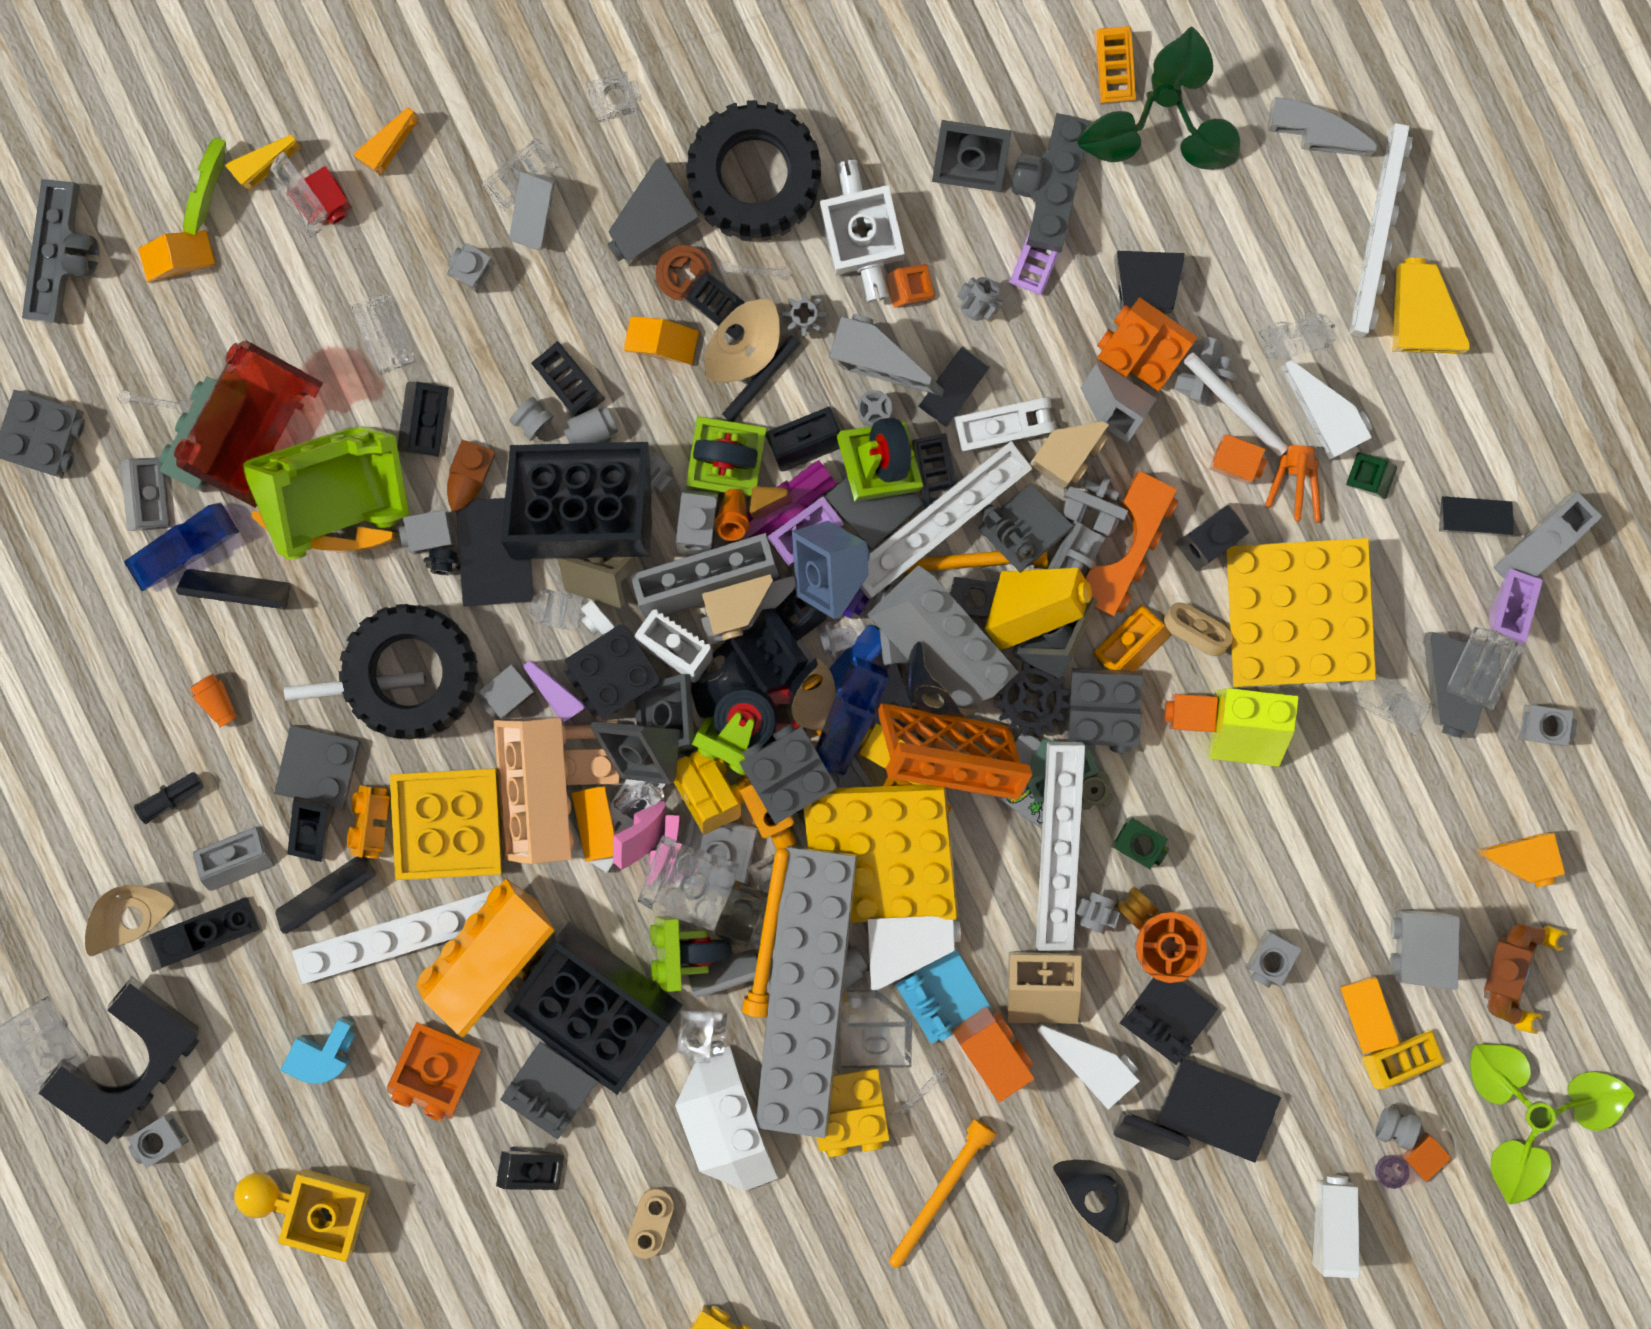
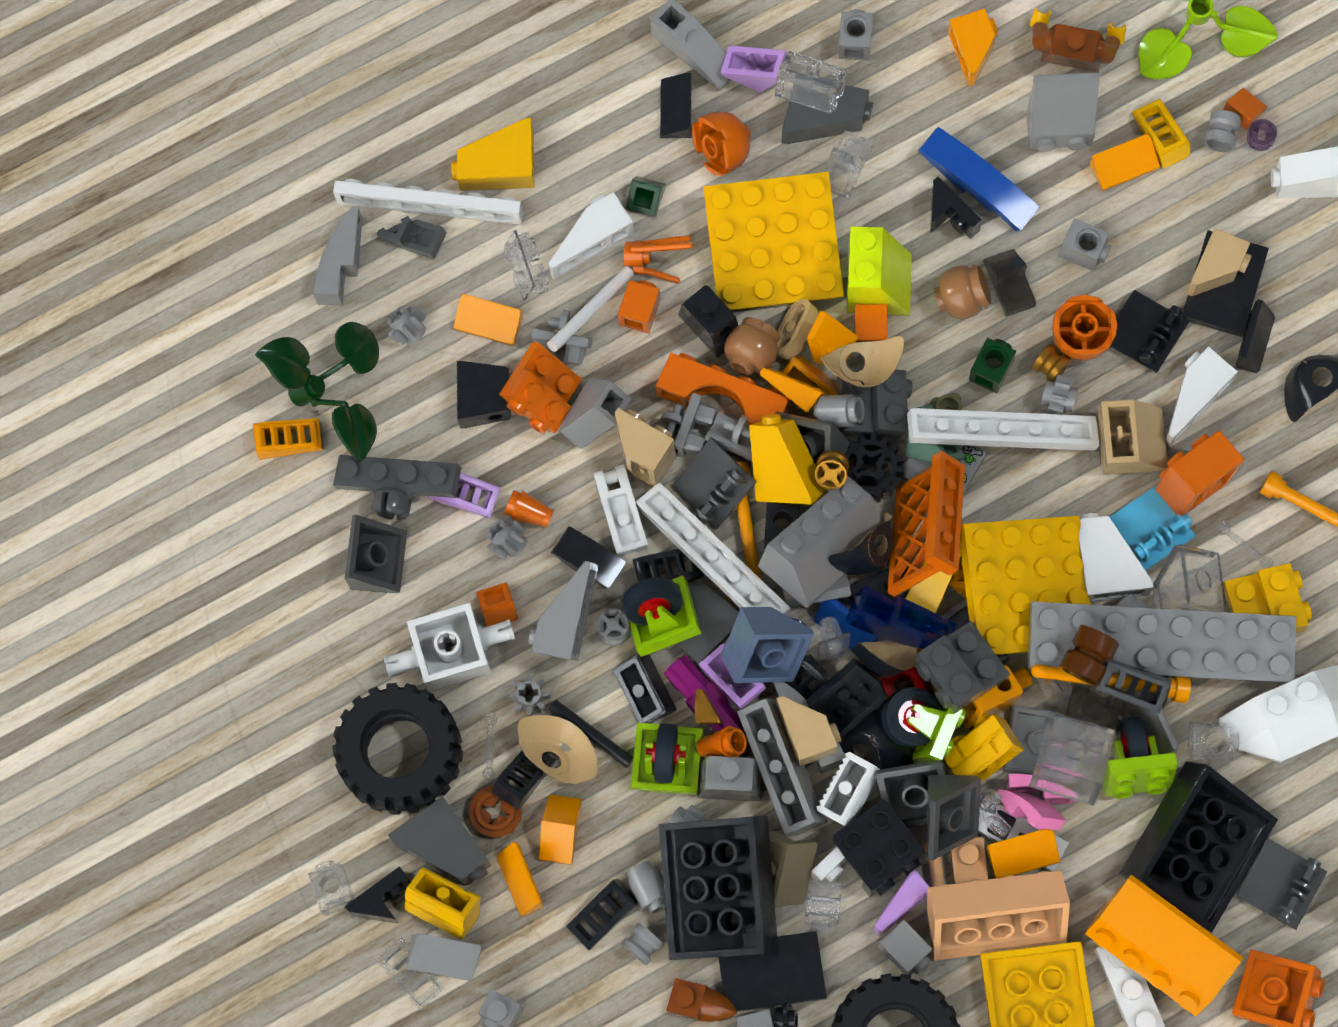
camera: 85 degrees left, 15 degrees down
none -> black slope [345,866,411,923]
none -> dark grey slope [377,216,447,260]
none -> light grey gear [387,306,426,345]
none -> yellow brick [405,867,481,940]
none -> light orange slope [453,294,523,346]
none -> light orange slope [497,842,544,916]
none -> orange cone [504,490,554,528]
none -> orange cylinder [692,111,751,176]
none -> medium nougat piece [724,317,780,376]
none -> light orange slope [759,368,830,413]
none -> light orange slope [807,311,858,365]
none -> light grey brick [814,394,864,427]
none -> pearl gold wheel [815,450,849,490]
none -> tan piece [821,335,904,387]
none -> blue slope [917,127,1040,232]
none -> black slope [930,177,982,239]
none -> medium nougat piece [934,264,991,320]
none -> clear smoke slope [983,249,1036,317]
none -> reddish brown wheel [1059,624,1120,686]
none -> black slope [1096,659,1172,714]
none -> tan slope [1186,228,1252,296]

